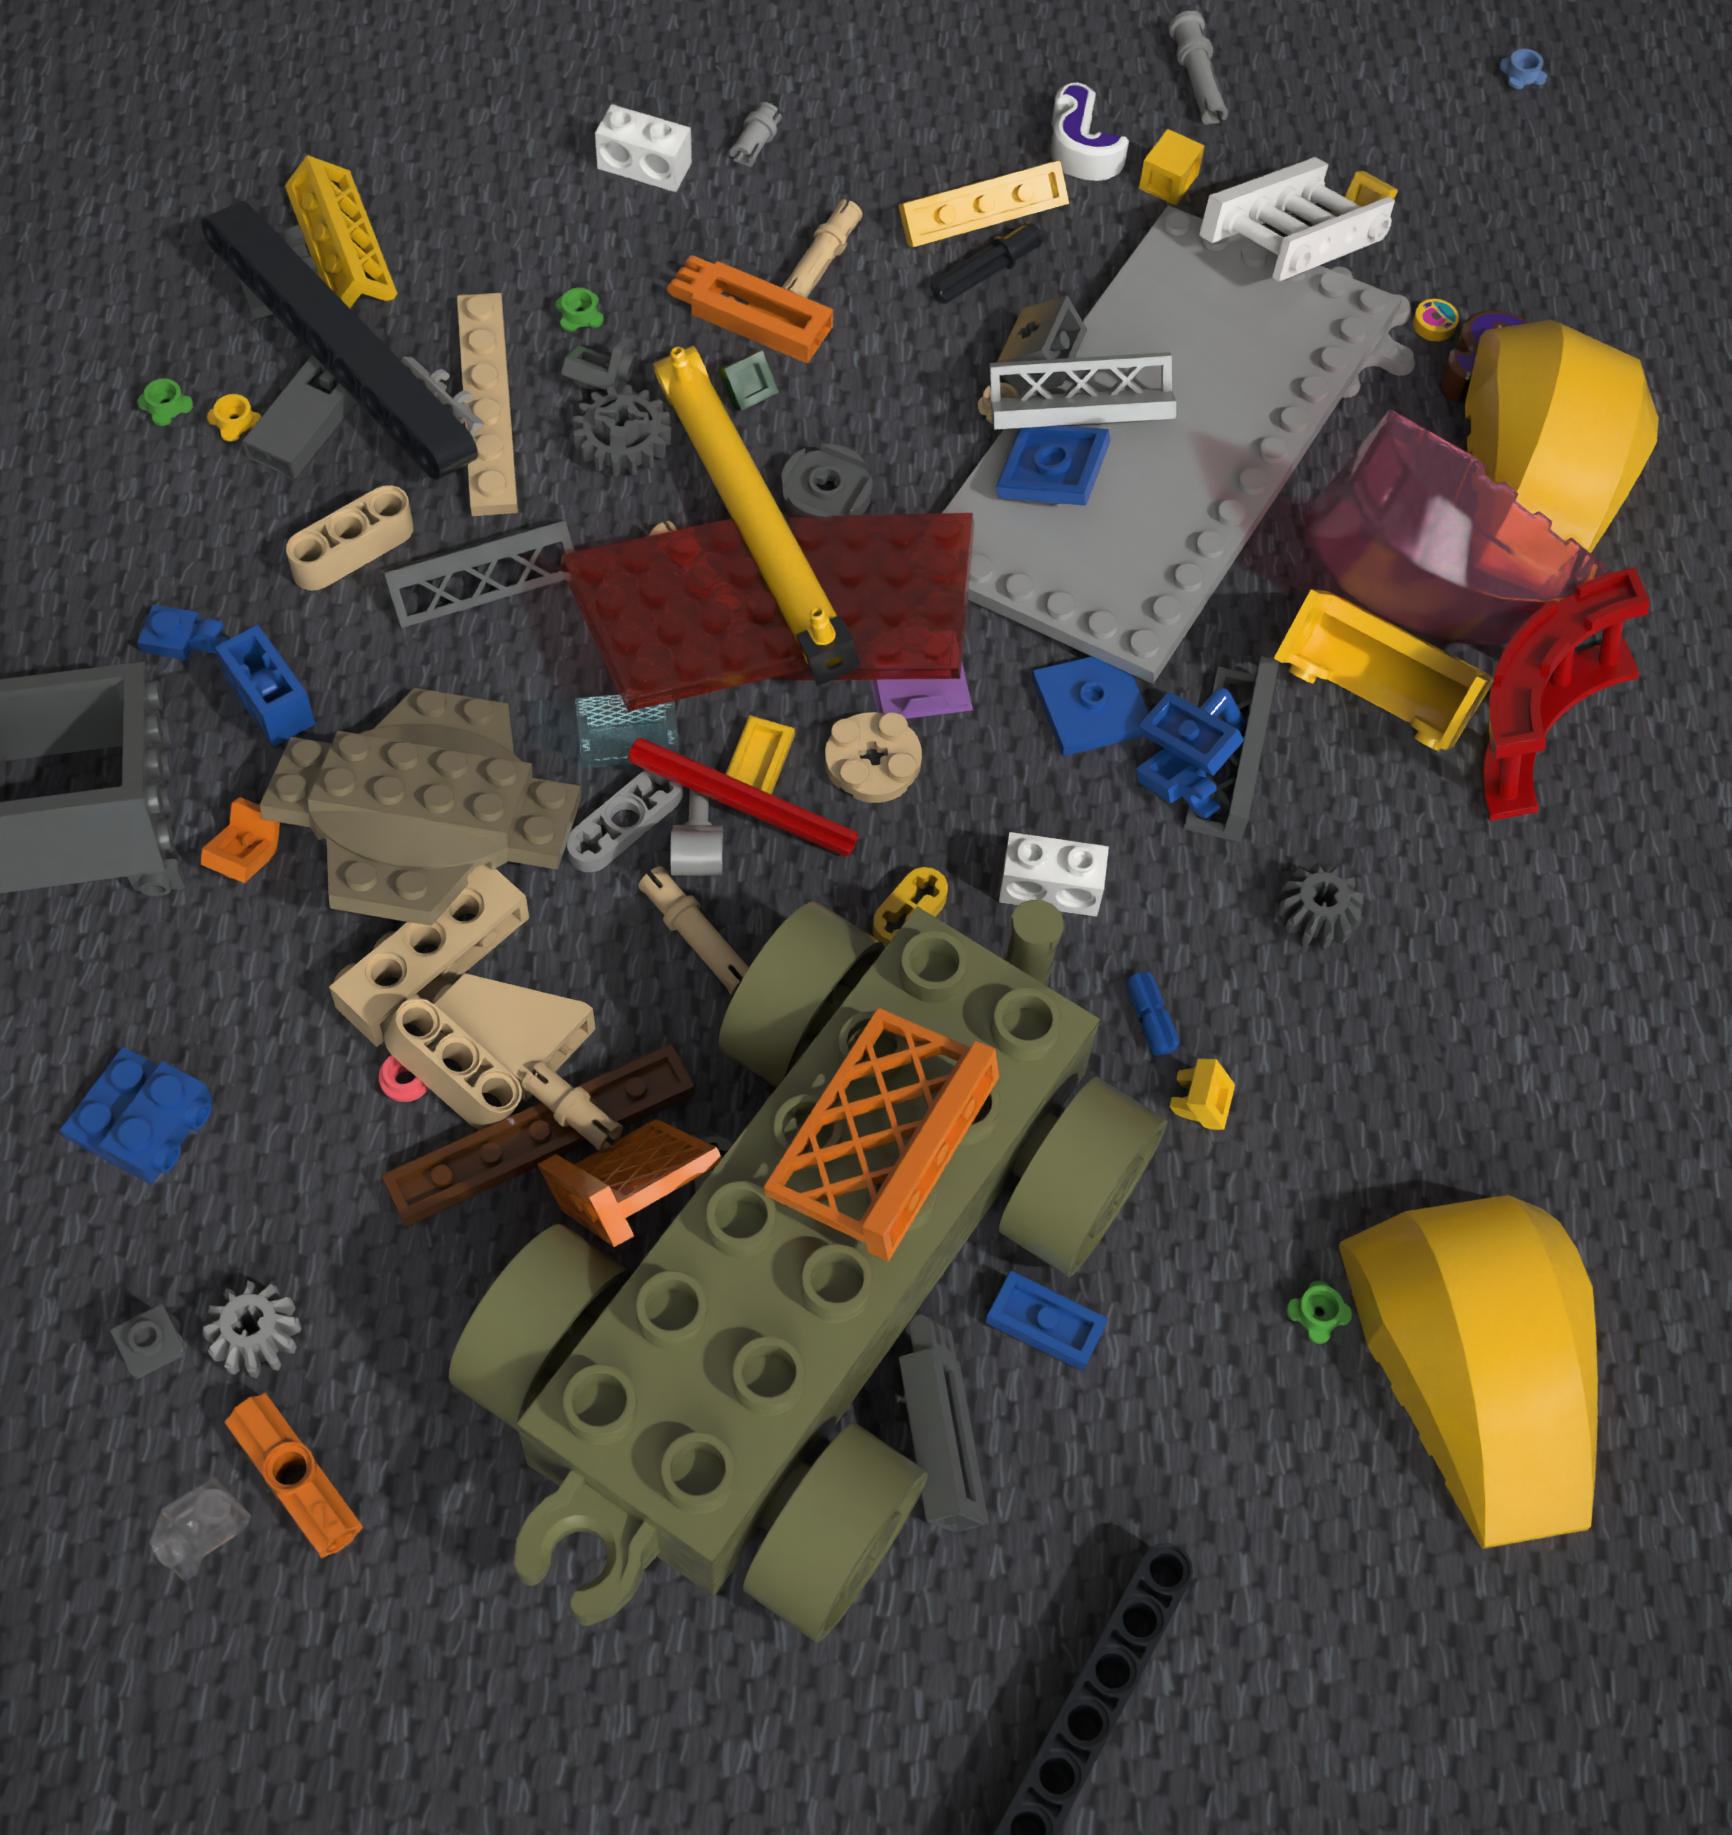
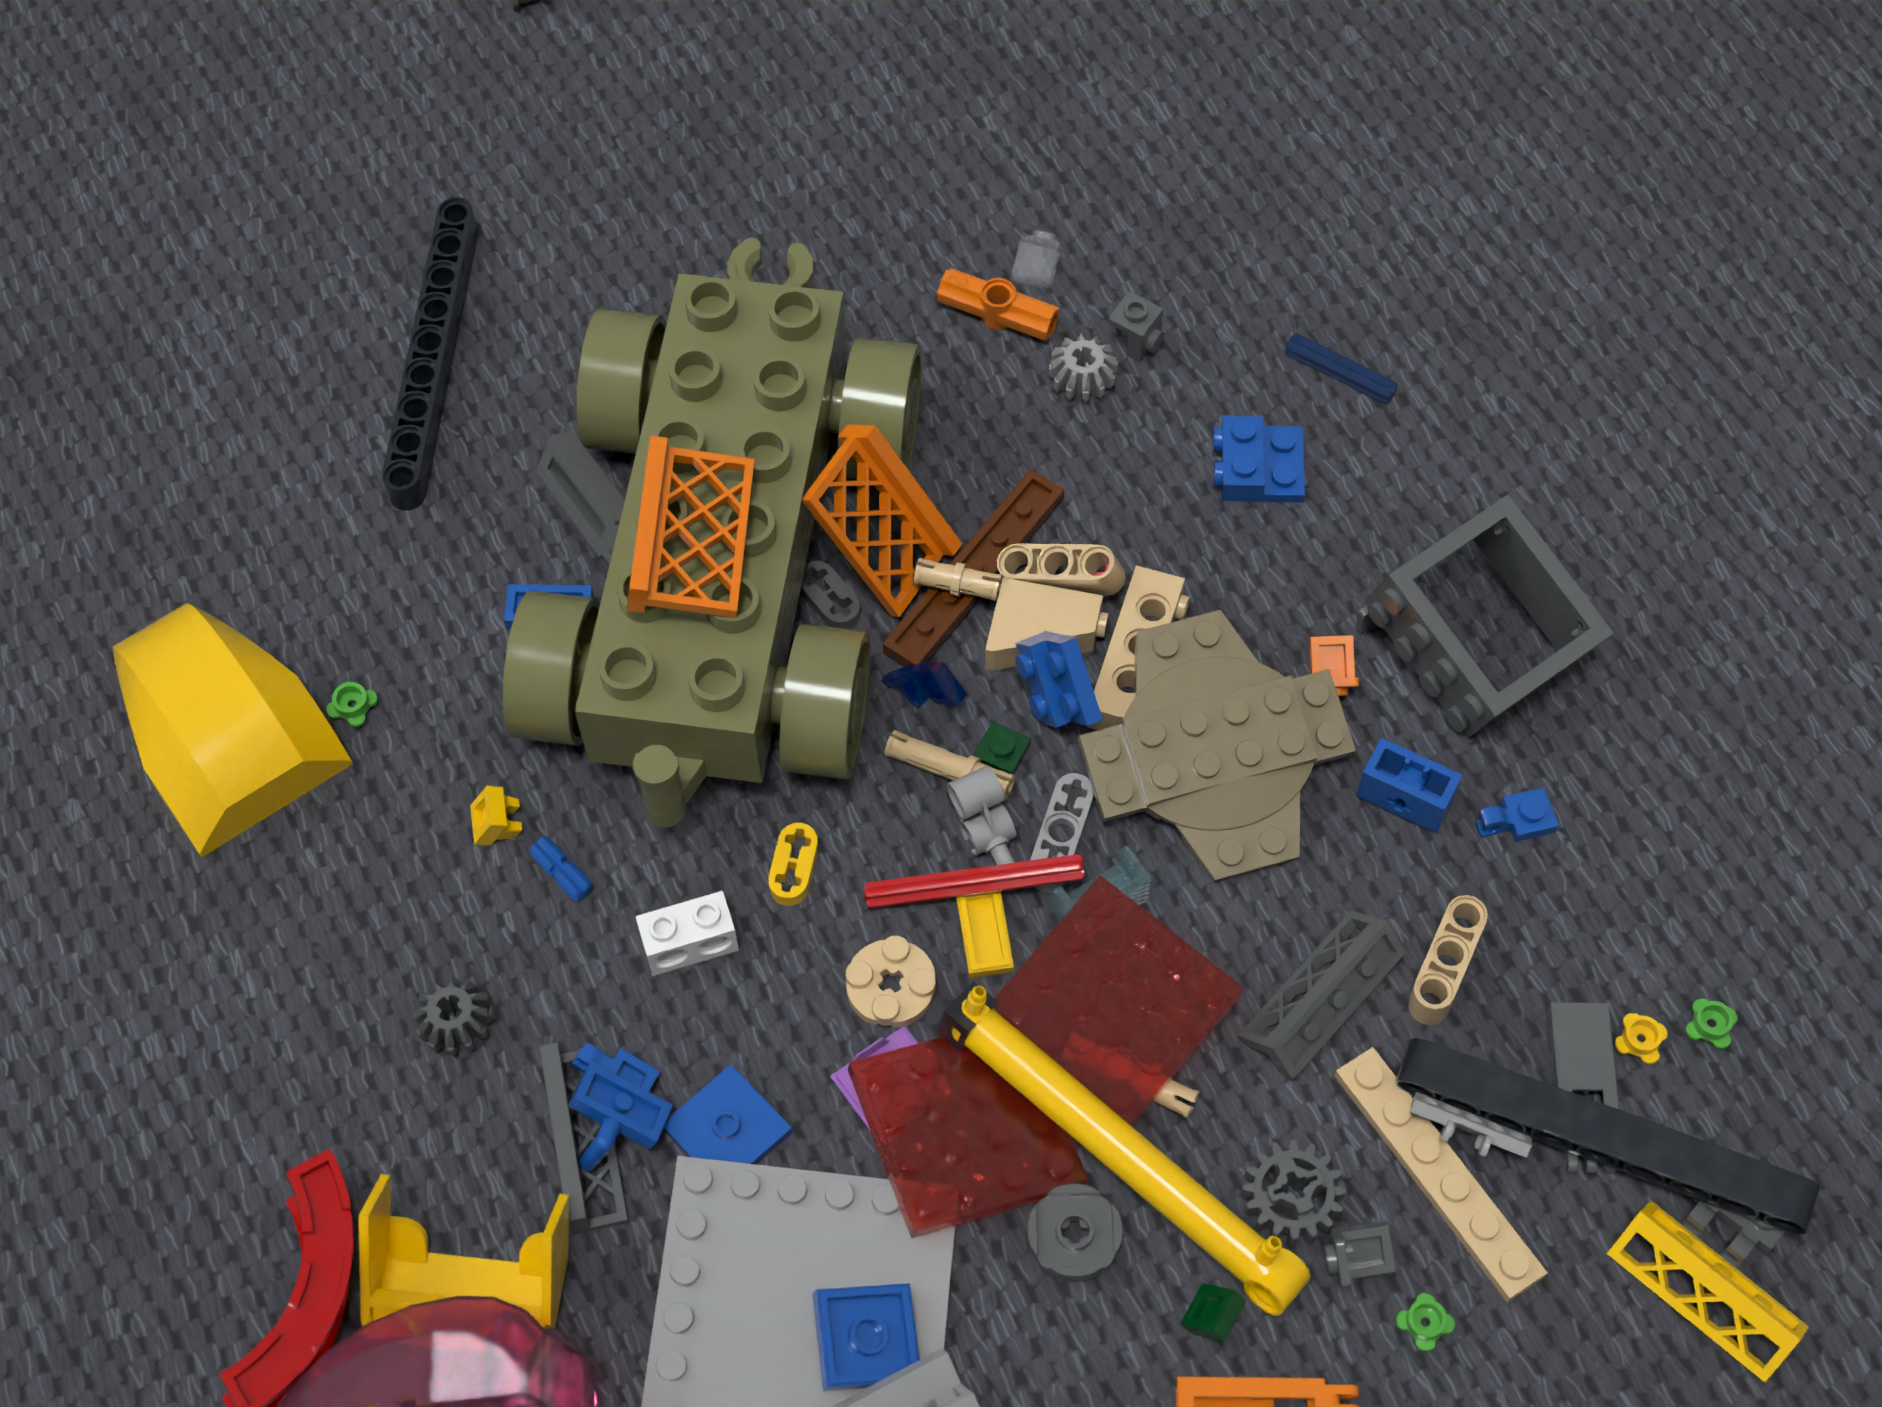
camera: 160 degrees right, 0 degrees up
none -> clear blue slope [881,662,968,709]
none -> dark green plate [973,721,1031,775]
none -> blue plate [1015,631,1103,728]

